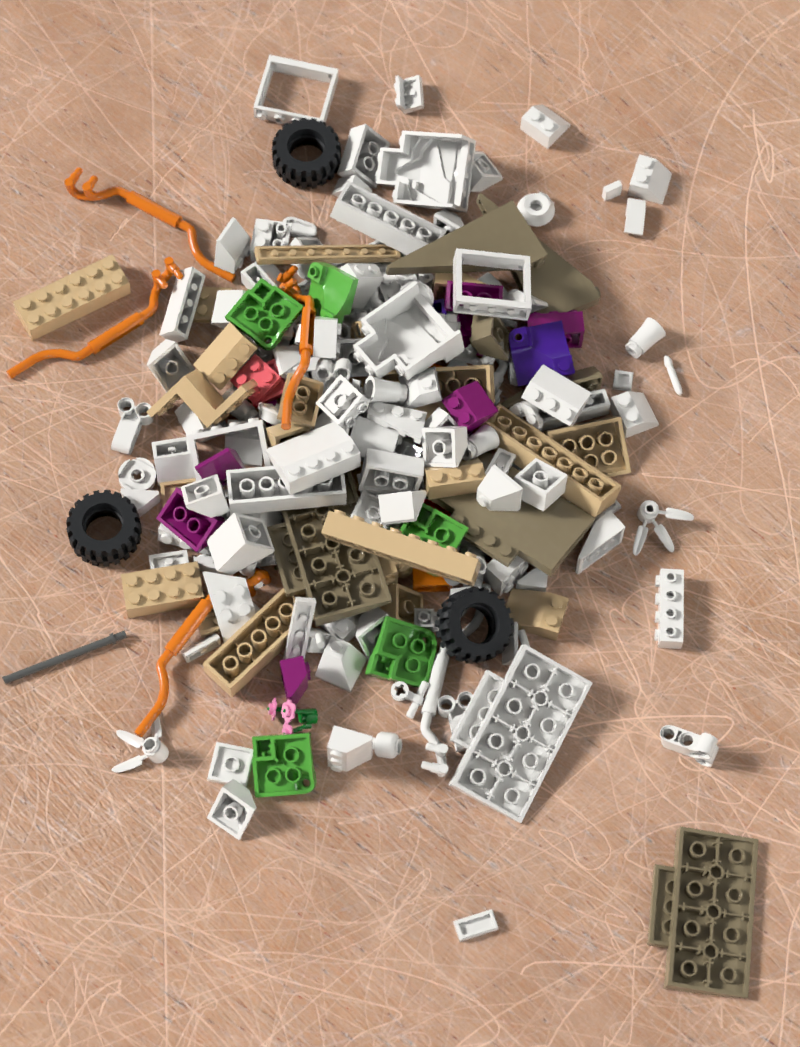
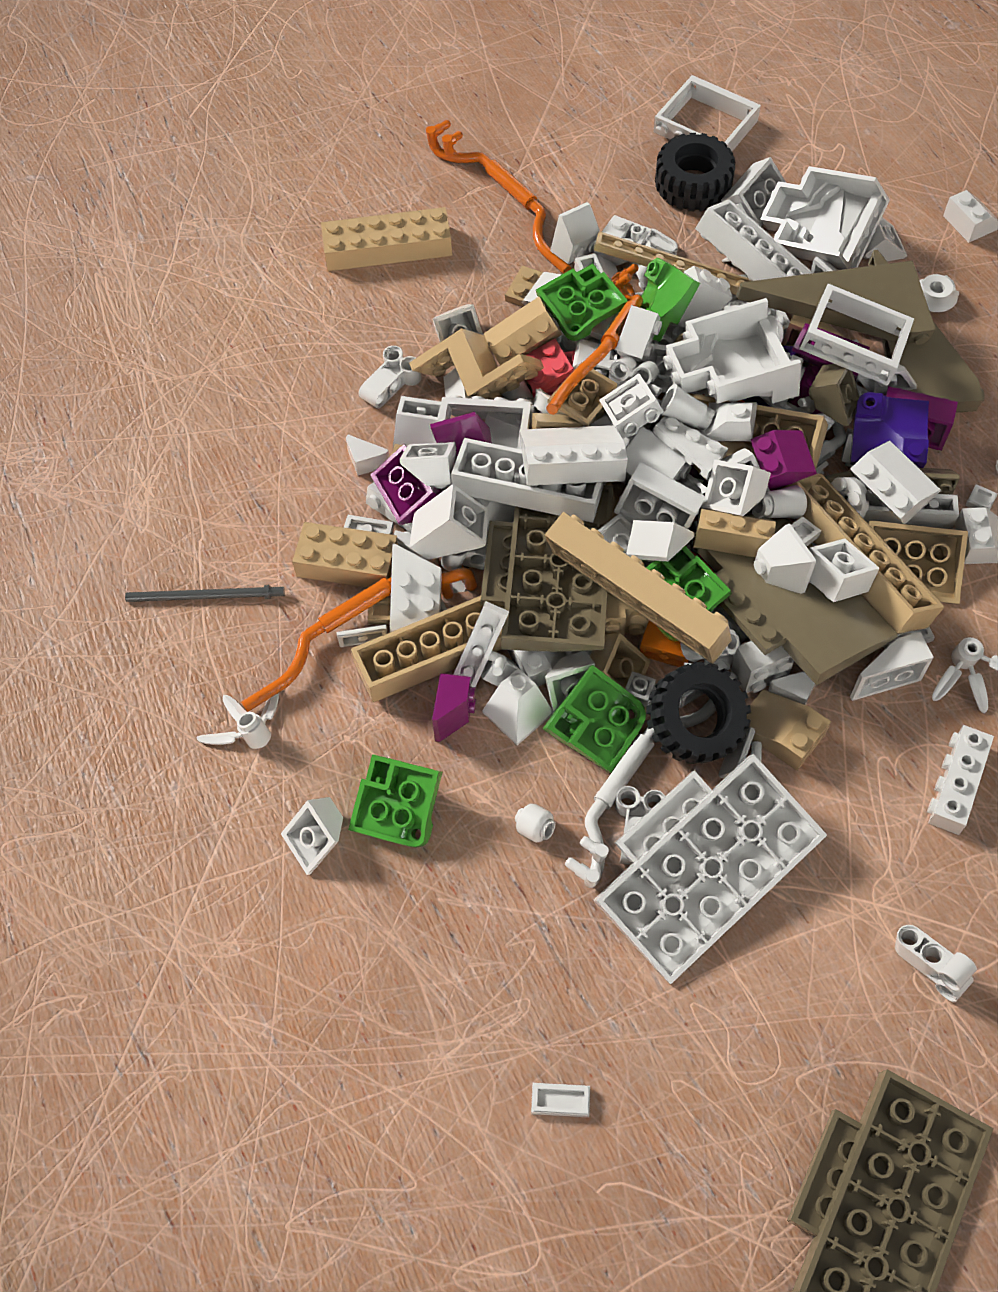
camera: 25 degrees right, 5 degrees down
orange piece [6,257,183,379] -> none
black tyre [66,490,142,567] -> none
white plate [118,457,157,490] -> none
white brick [160,267,206,343] -> none
white tile [207,742,254,788] -> none
plant [267,698,318,734] -> none
white slope [327,725,373,772] -> none
white piece [391,681,429,719] -> none
white bracket [394,75,424,114] -> none

